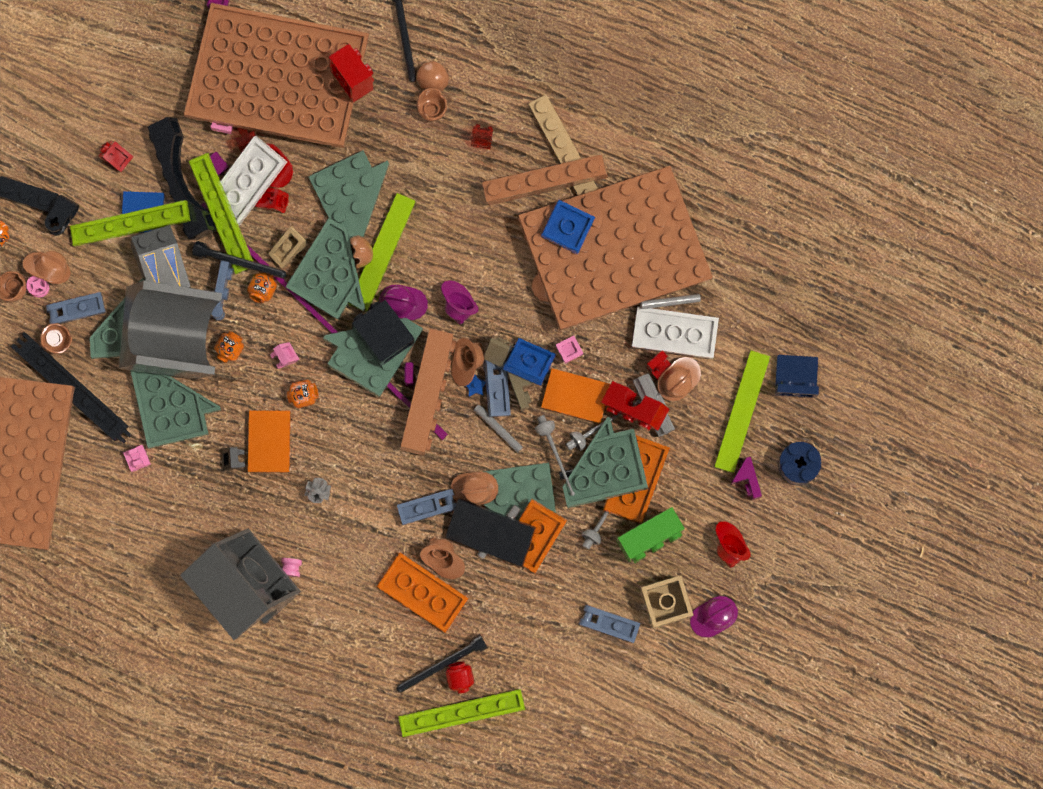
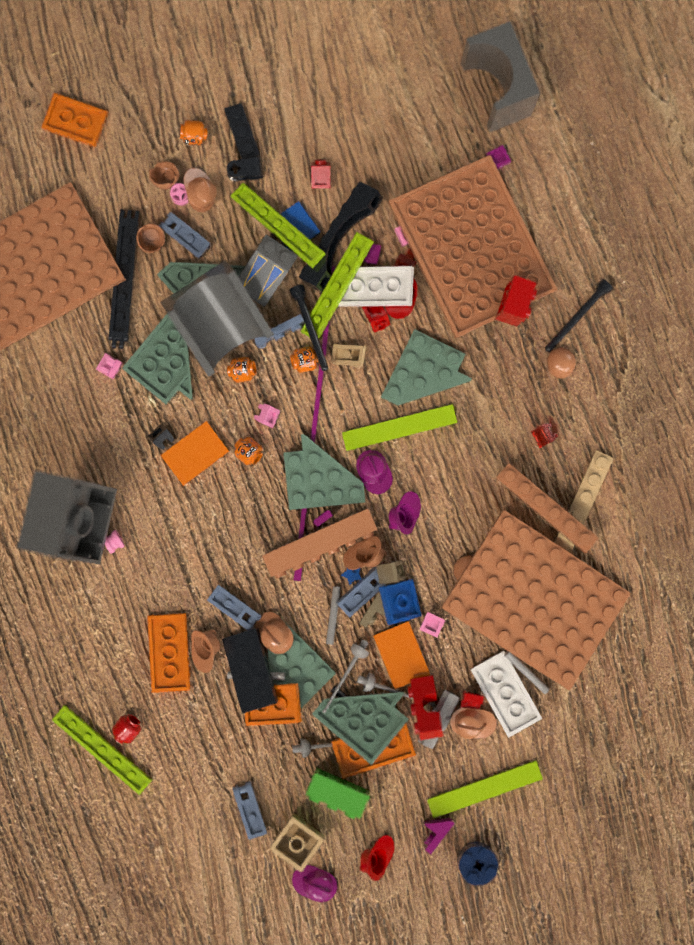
camera: 55 degrees right, 5 degrees up
sand green wing [286,218,365,320] -> none
light grey gear [305,478,331,503] -> none
nougat hair [350,235,373,269] -> none
black brick [352,300,415,367] -> none
black piece [396,634,488,693] -> none
nougat hair [416,88,447,121] -> none
blue tile [541,199,595,255] -> none
dark blue bracket [775,355,819,398] -> none

